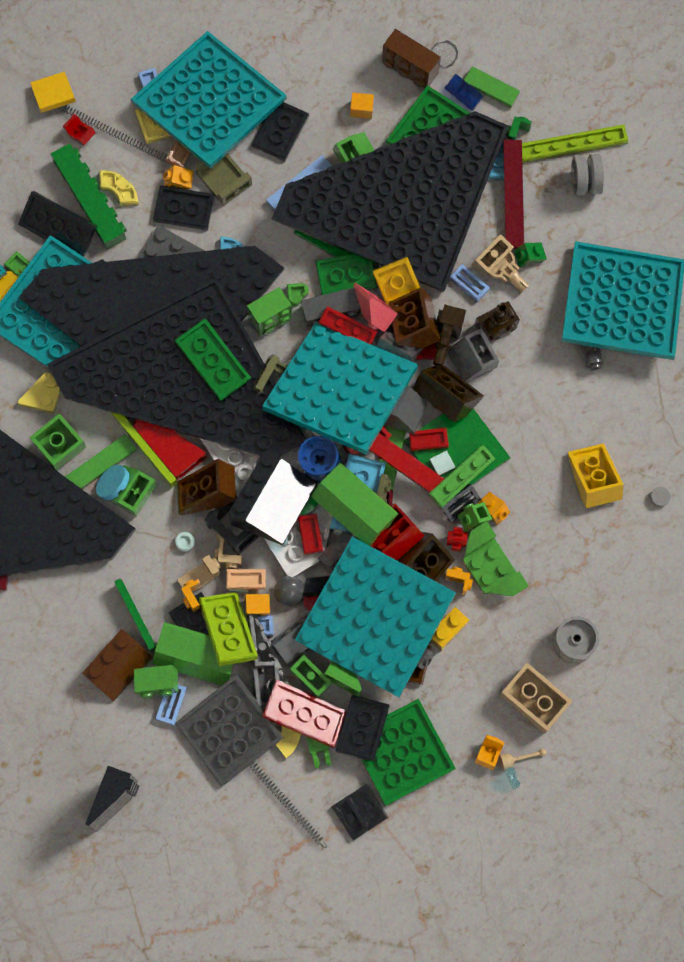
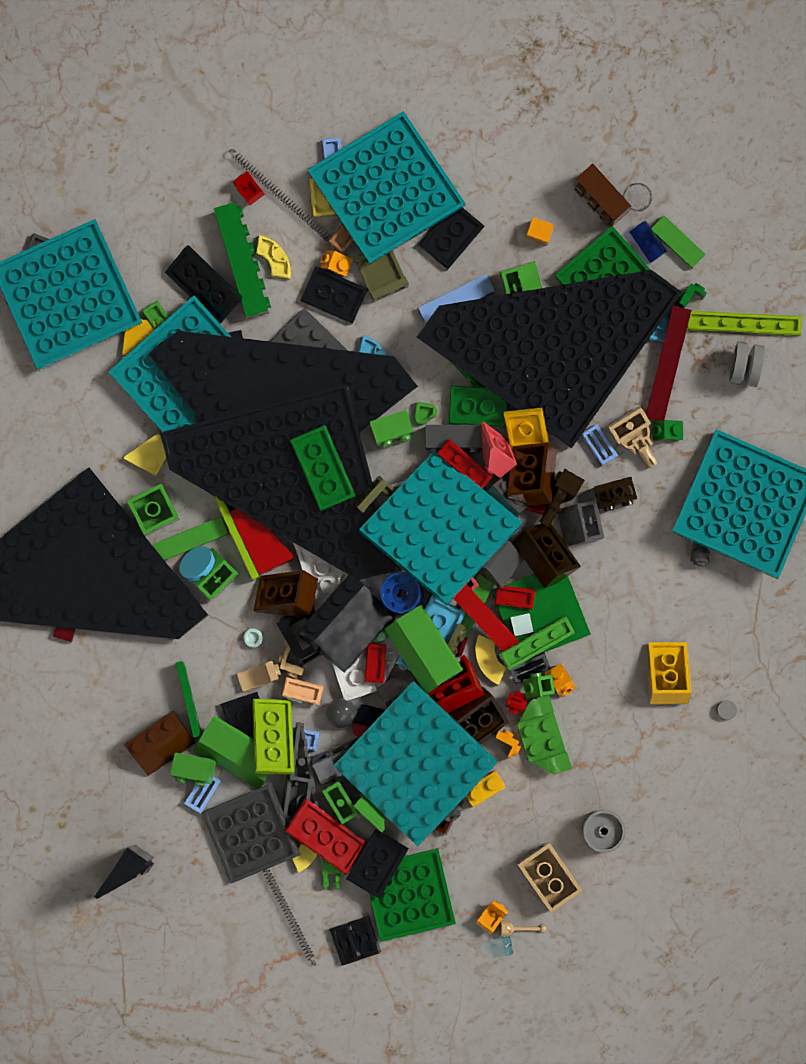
camera: 20 degrees right, 10 degrees up
yellow tile [30,71,76,113] -> none
light orange bracket [181,579,201,612] -> none
light orange panel [243,594,270,616] -> none
none -> light yellow tile [475,635,506,685]

